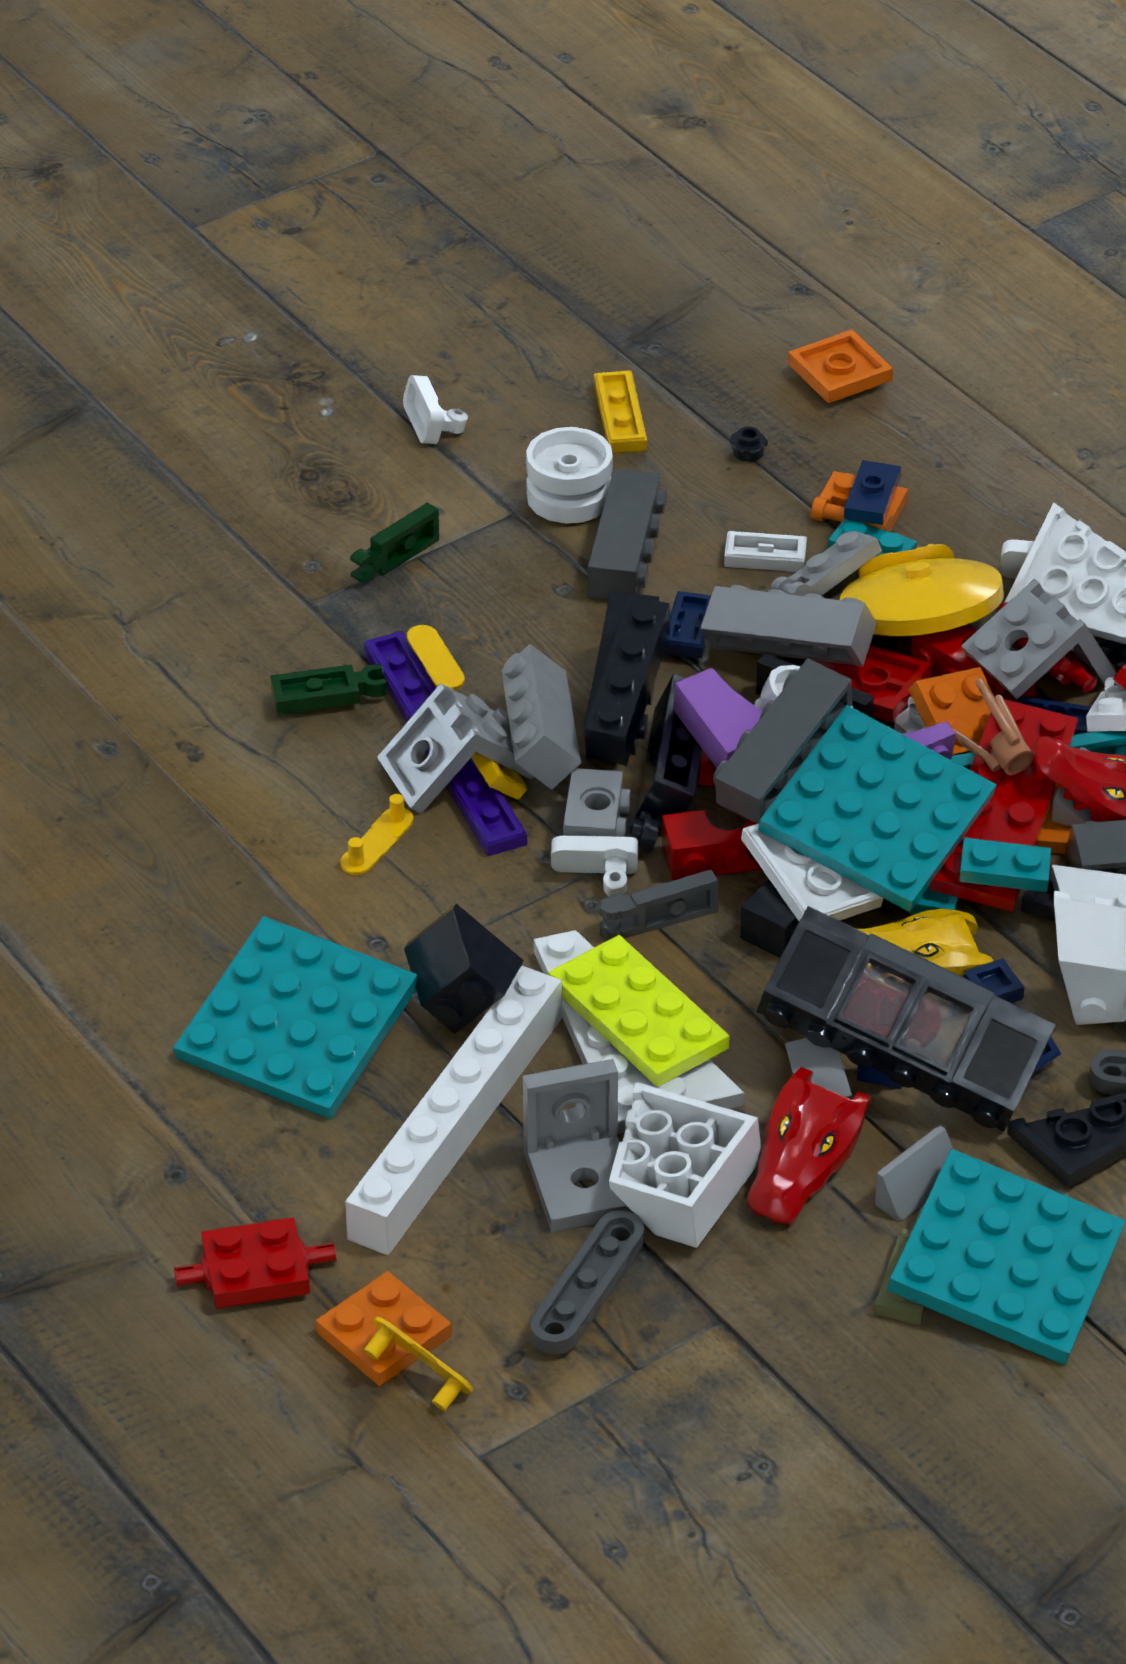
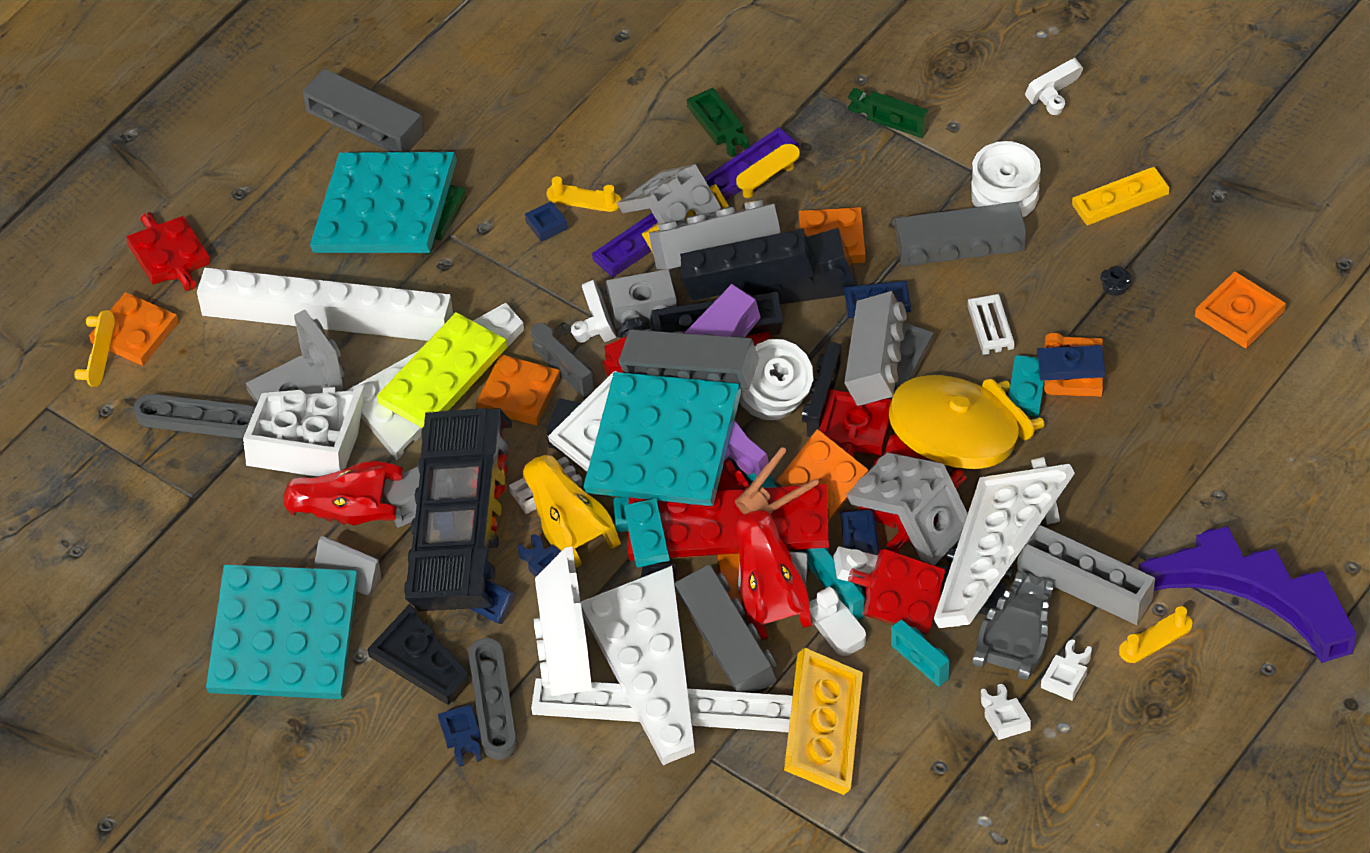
camera: 75 degrees right, 10 degrees up
black slope [404,903,524,1034] -> none
light grey plate [771,530,882,596] -> none
none -> dark grey brick [302,69,424,152]
none -> orange plate [476,354,560,426]
none -> dark blue plate [525,201,568,242]
none -> orange plate [799,207,865,263]

